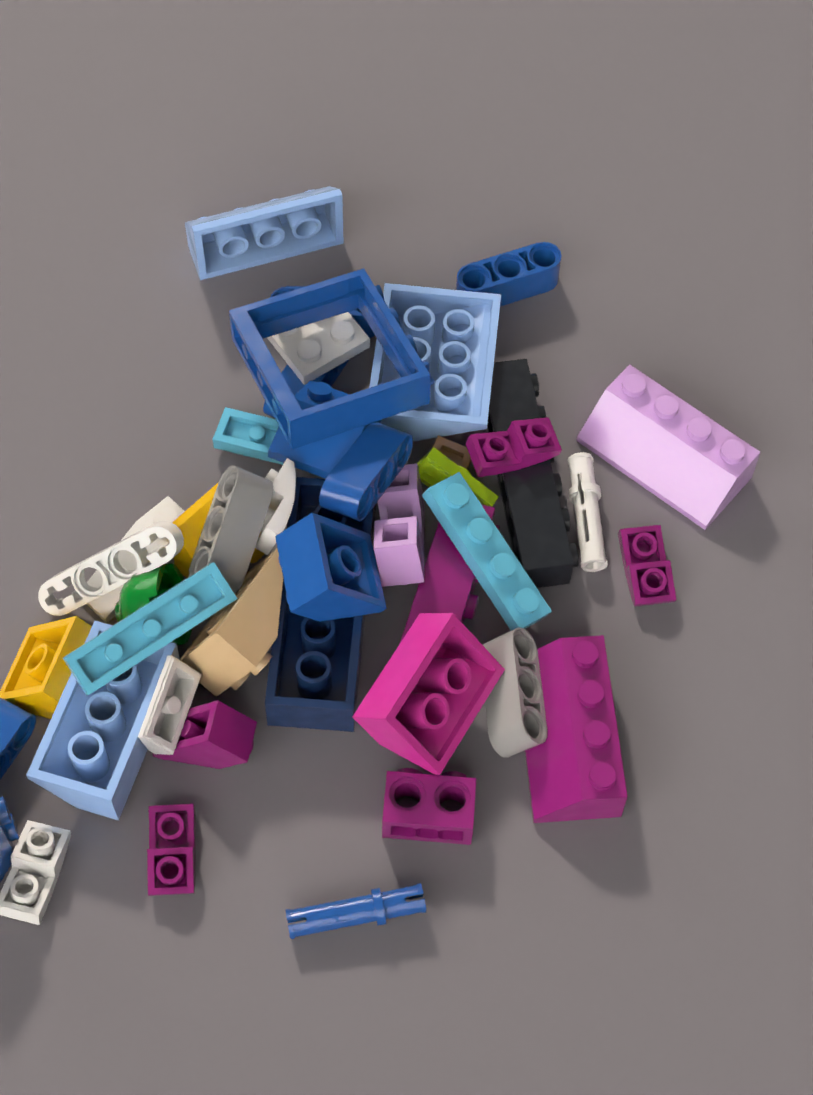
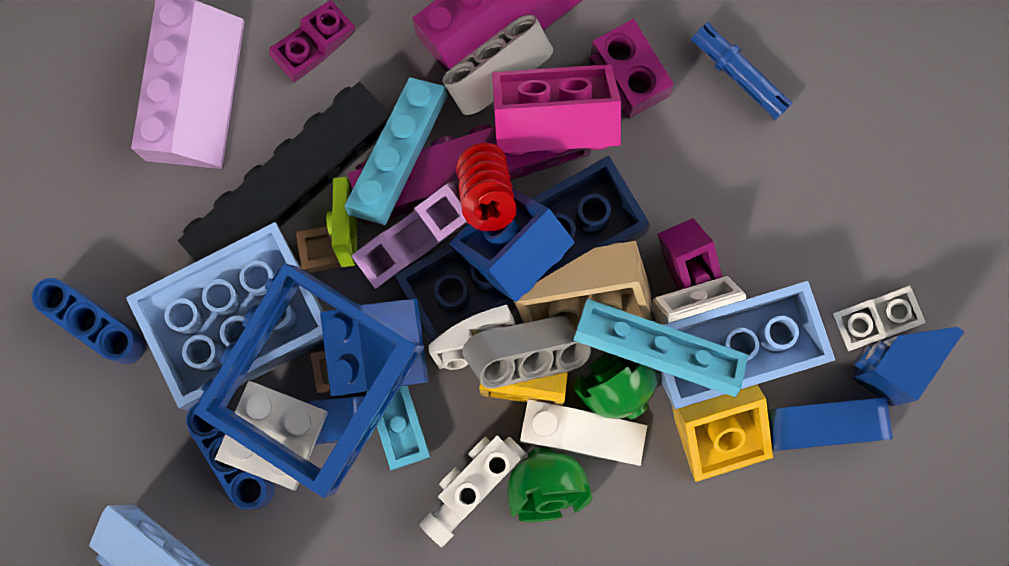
camera: 120 degrees left, 20 degrees up
white beam [38,521,184,616] -> none
magenta slope [147,804,195,896] -> none
blue beam [319,422,413,521] -> none
magenta slope [466,417,562,477] -> none
white pin [567,452,608,572] -> none
none -> white brick [419,436,527,547]
none -> red piece [456,142,516,231]
none -> green cylinder [507,447,593,522]

